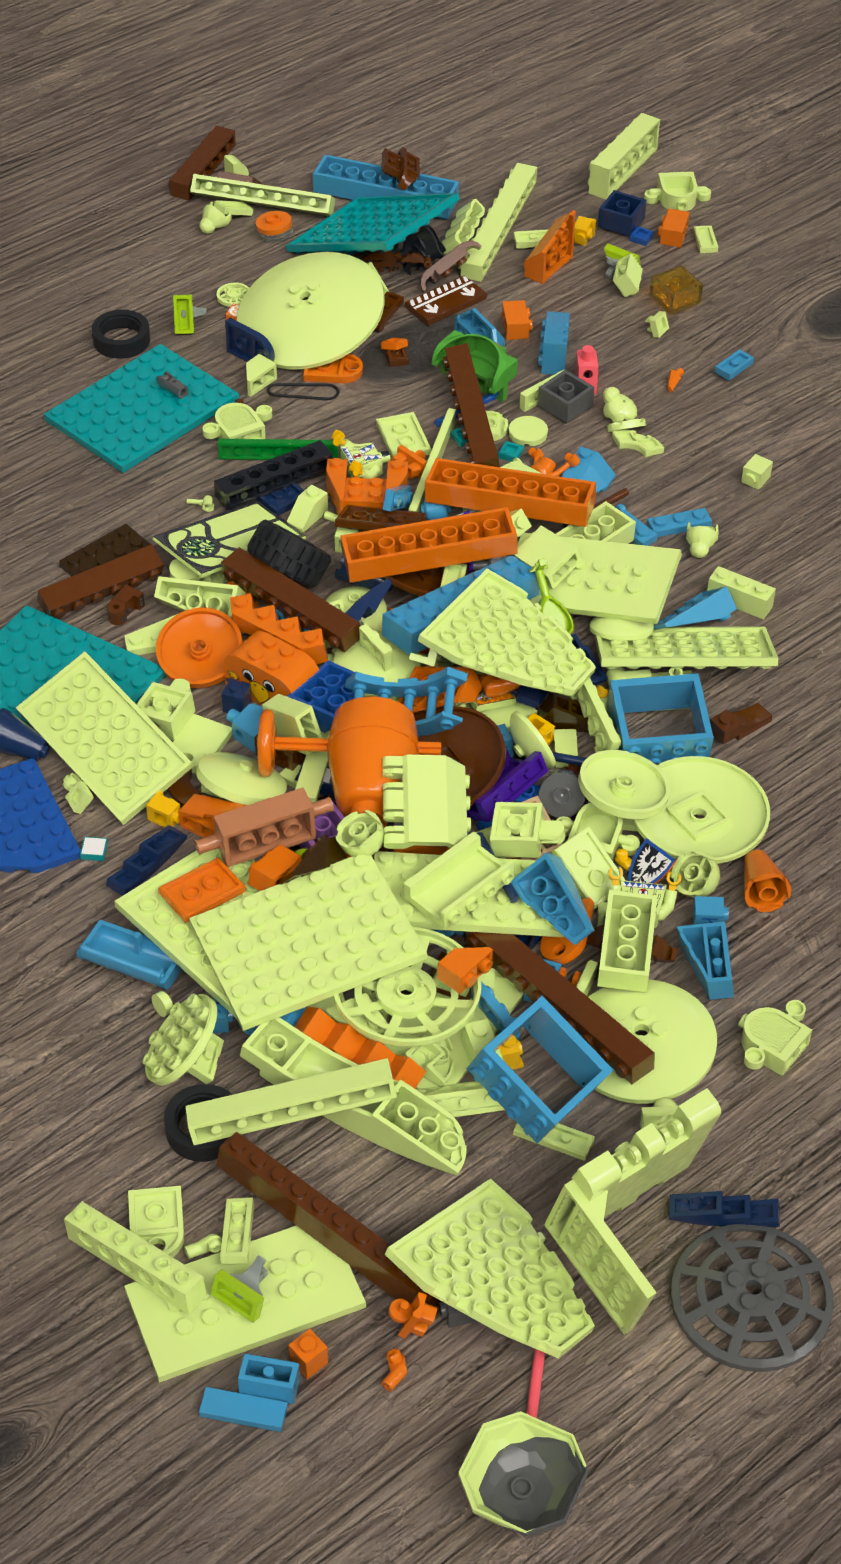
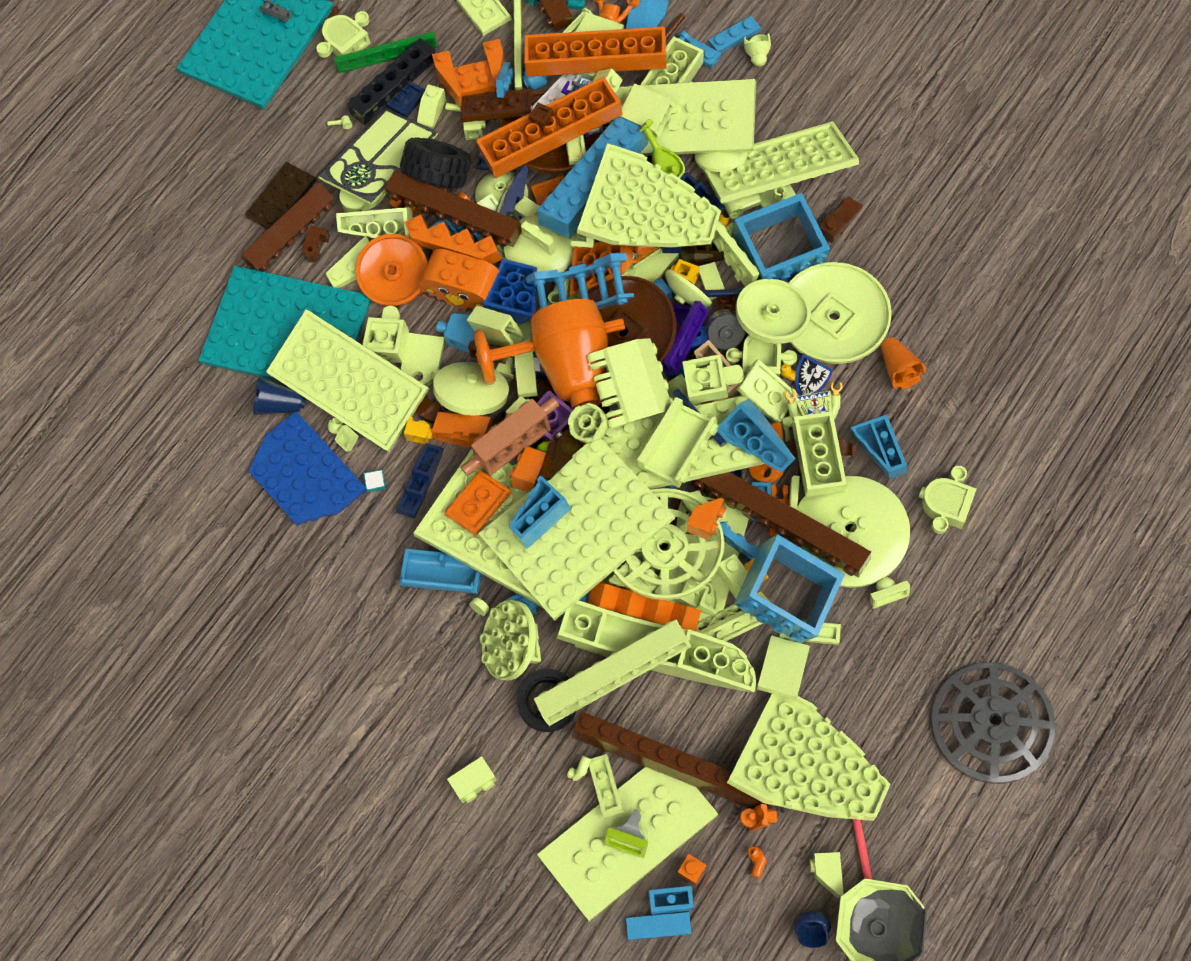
camera: 10 degrees left, 20 degrees up
yellowish green brick [64,1201,207,1315] -> none
yellowish green tile [128,1186,184,1257] -> none
yellowish green arm [184,1234,222,1259] -> none
dark blue brick [222,679,252,713] -> none
torso [331,430,391,478] -> none
orange hips [392,445,427,479] -> none
yellowish green bracket [544,1088,721,1335] -> none
dark azure wedge [654,586,737,630] -> none
dark blue slope [669,1191,780,1227] -> none
yellowish green cylinder [671,850,720,898] -> none
dark azure brick [692,896,729,925] -> none
yellowish green brick [707,566,776,620] -> none
none -> yellowish green brick [447,756,497,803]
none -> dark azure wedge [509,475,571,549]
none -> reddish brown tile [529,102,554,127]
none -> yellowish green arm [567,755,592,781]
none -> yellowish green tile [757,636,810,700]
none -> dark blue hair [794,910,831,948]
none -> yellowish green slope [809,852,844,898]

